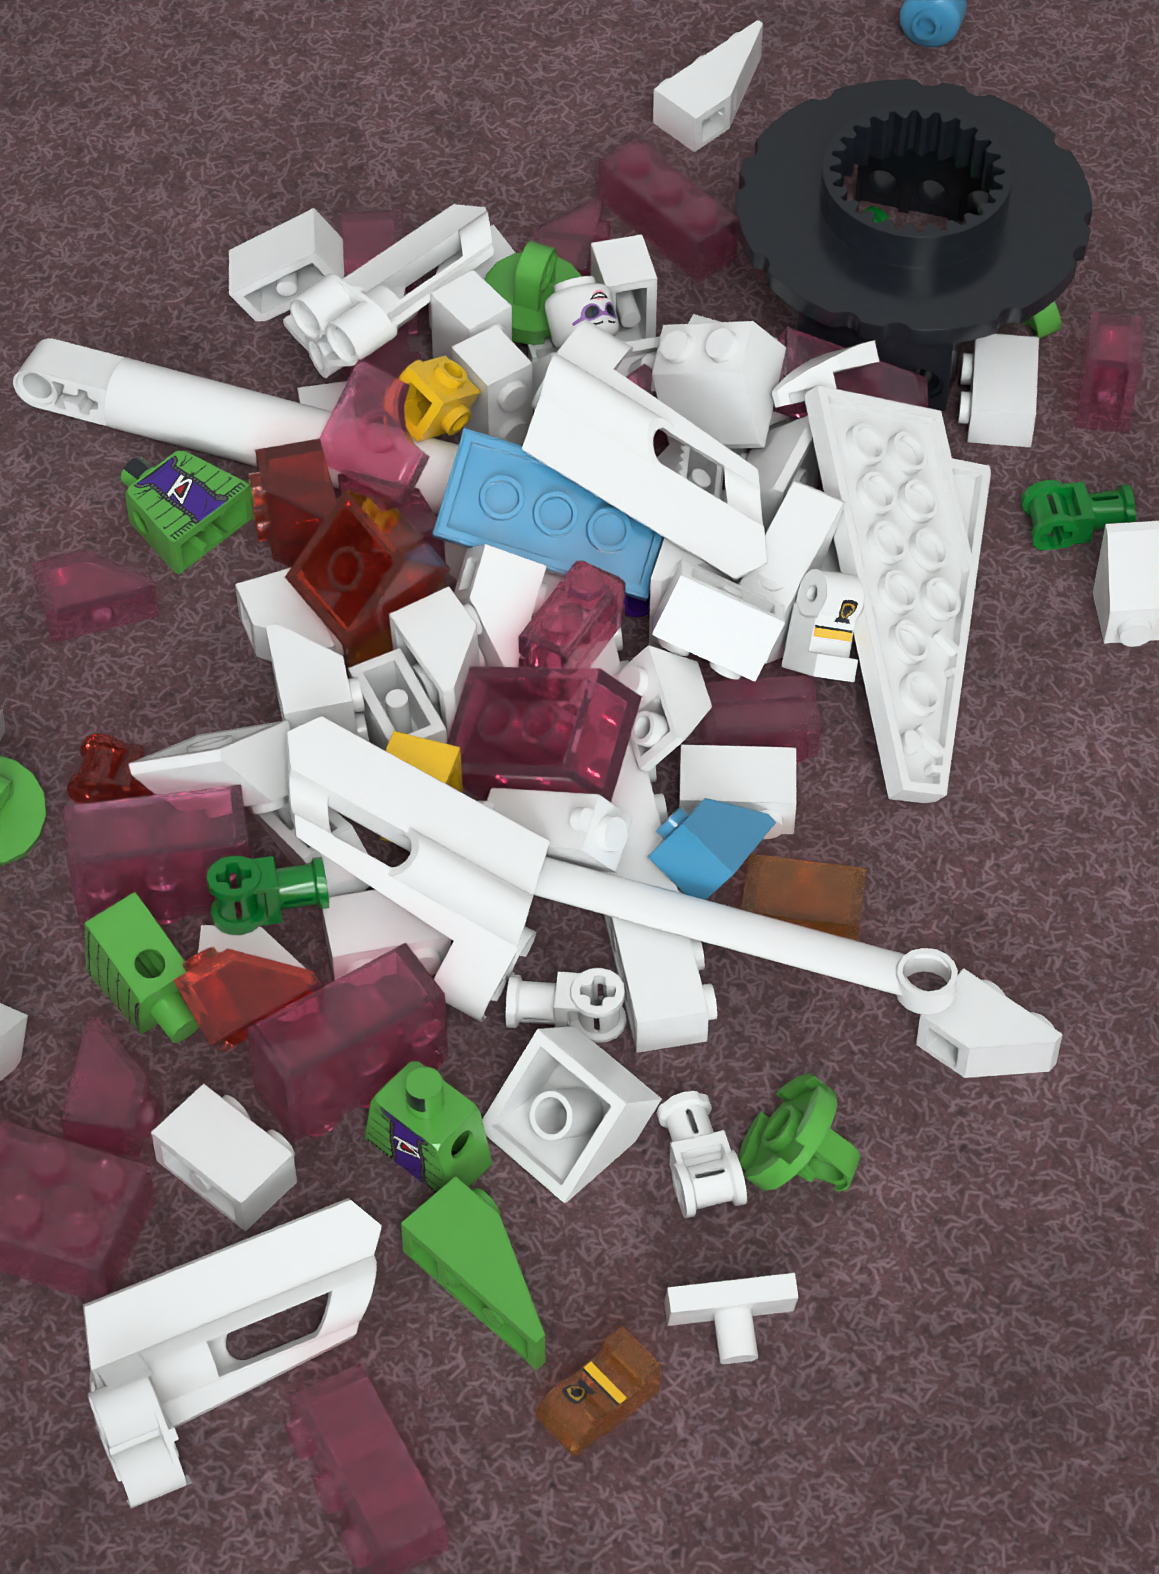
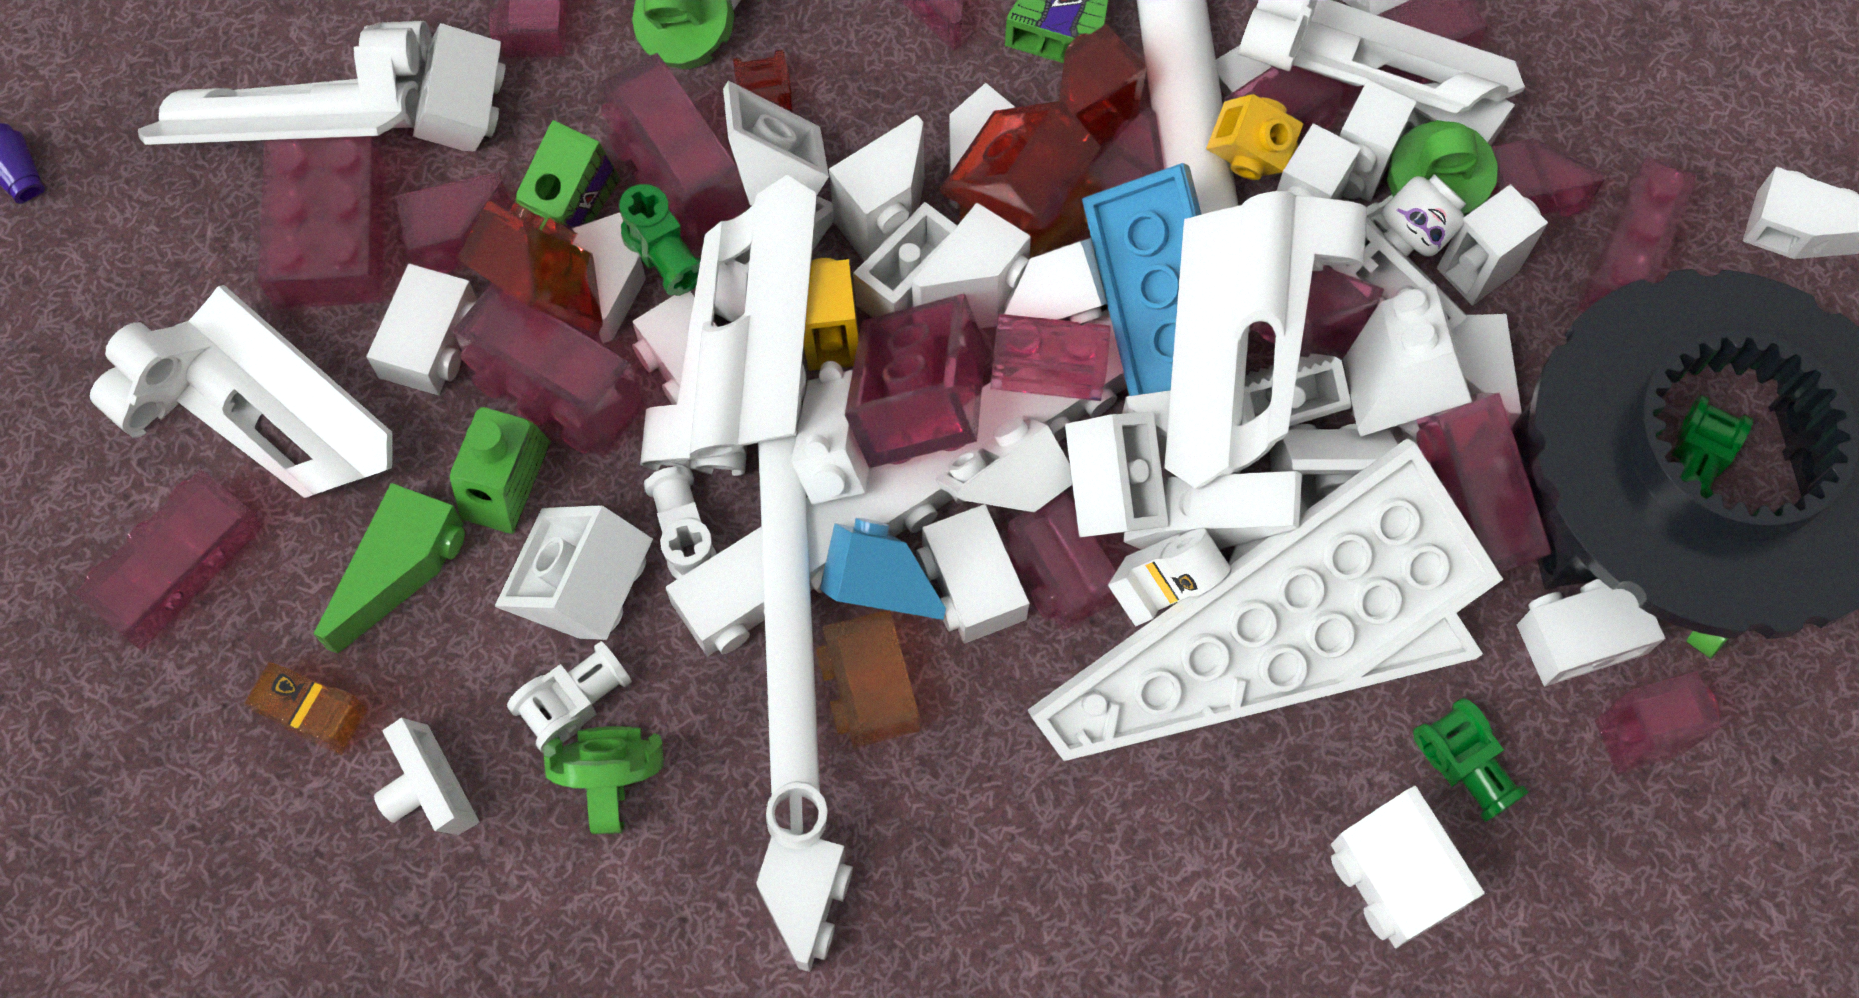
camera: 65 degrees right, 15 degrees up
clear pink tile [310,359,430,506] -> none
white slope [772,340,879,408] -> none

